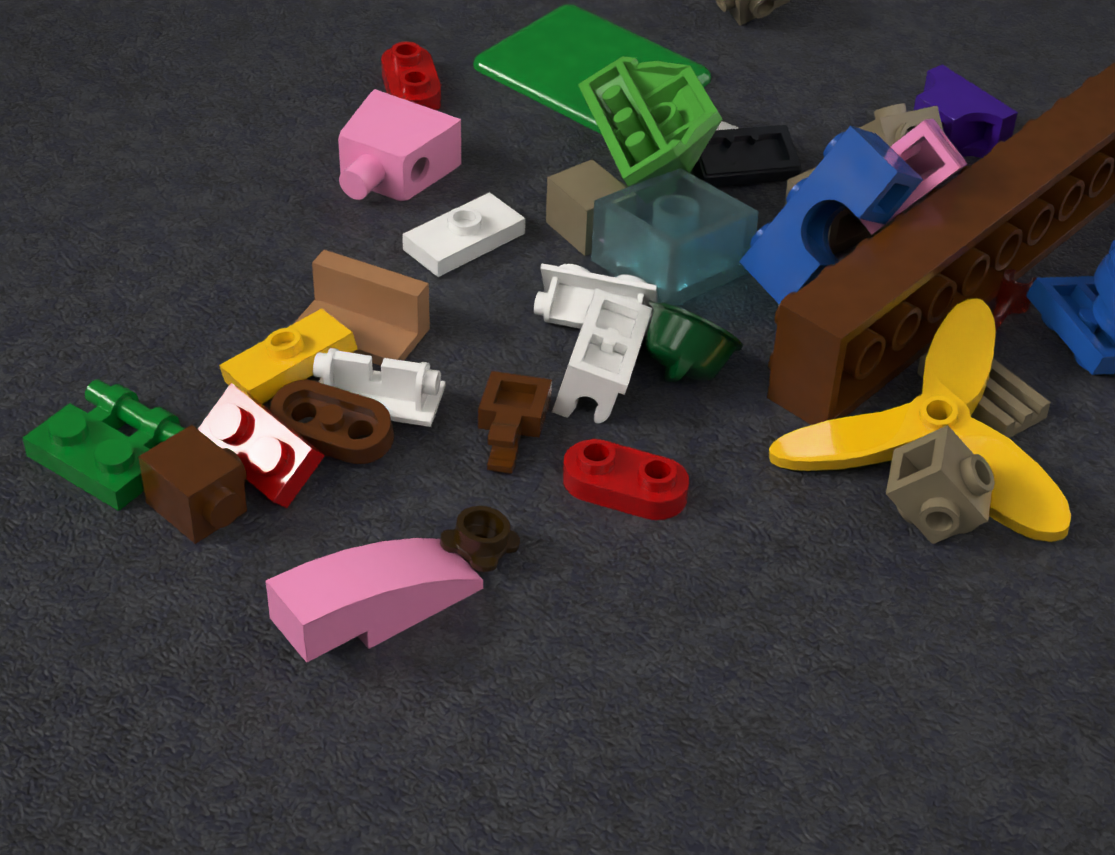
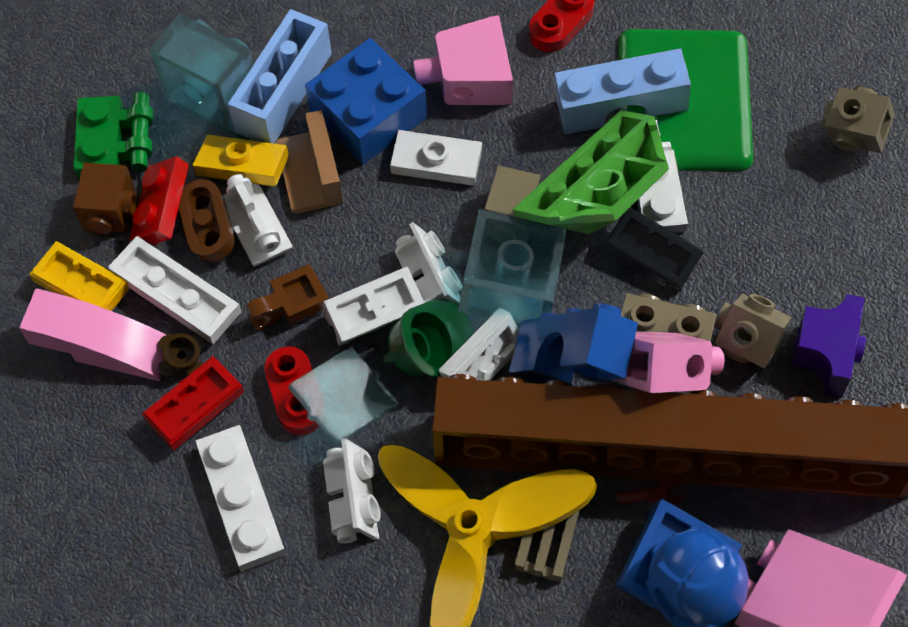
camera: 55 degrees right, 20 degrees up
dark tan brick [886,425,995,544] -> none
none -> yellow plate [29,241,130,311]
none -> white plate [108,236,241,344]
none -> red plate [142,356,244,451]
none -> clear light blue brick [149,13,253,134]
none -> white plate [196,425,286,572]
none -> light blue brick [228,9,332,143]
none -> clear light blue piece [288,347,398,445]
none -> blue brick [305,37,427,165]
none -> white hinge [323,438,381,543]
none -> white plate [438,308,519,381]
none -> light blue arch [555,48,691,135]

